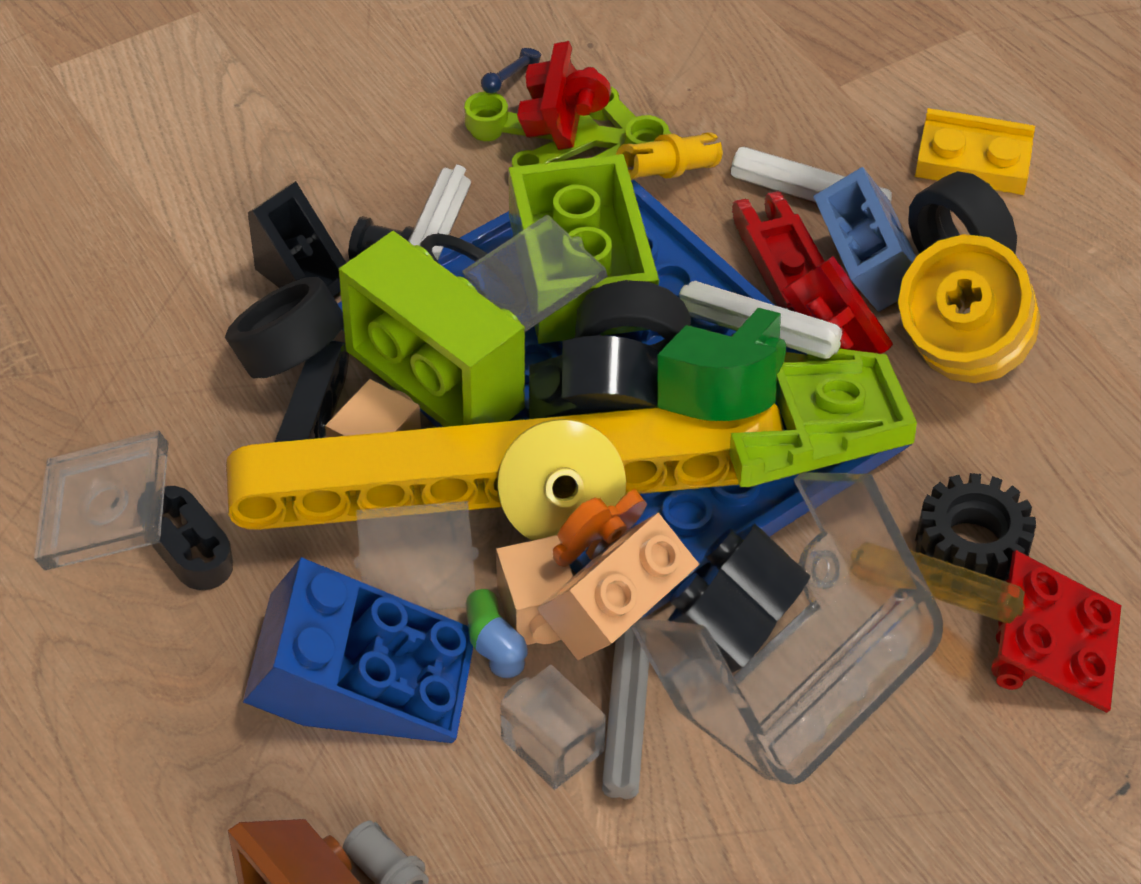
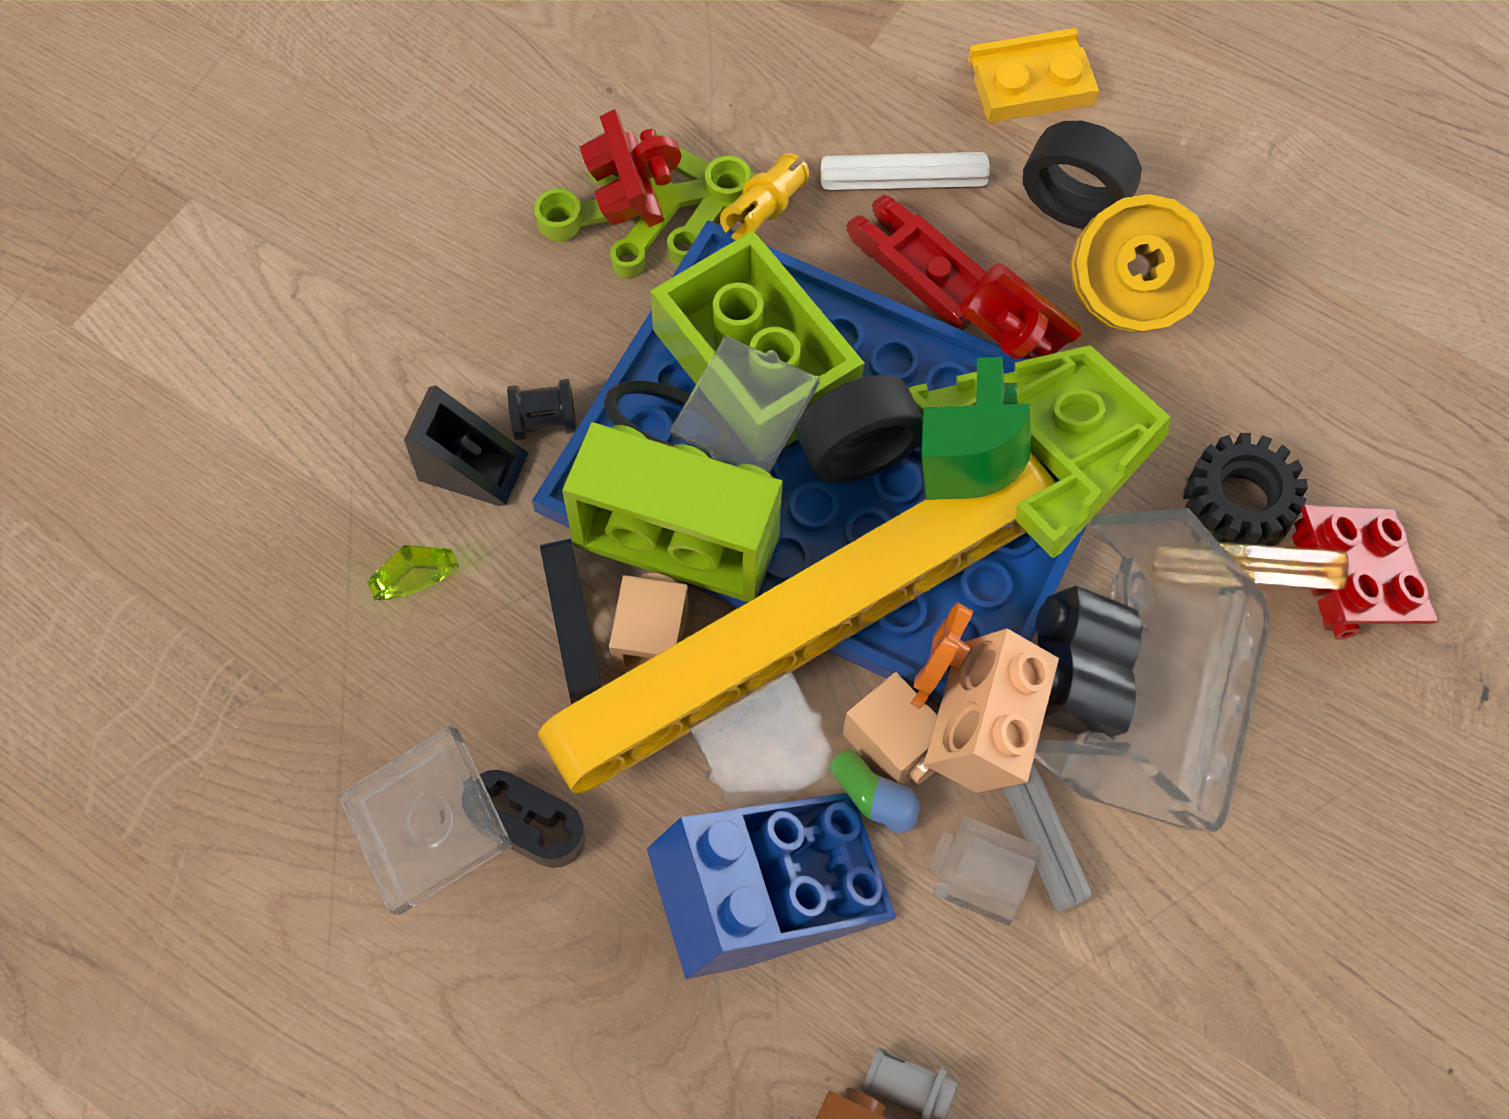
camera: 25 degrees left, 15 degrees up
black tyre [225,277,344,379] -> none
white axle [408,164,471,260] -> none
dark blue hinge [481,48,541,94] -> none
light yellow dish [497,419,626,541] -> none
black brick [529,336,660,419] -> none
white axle [679,281,842,359] -> none
medium blue brick [813,167,916,312] -> none
none -> clear neon green tile [367,545,459,601]

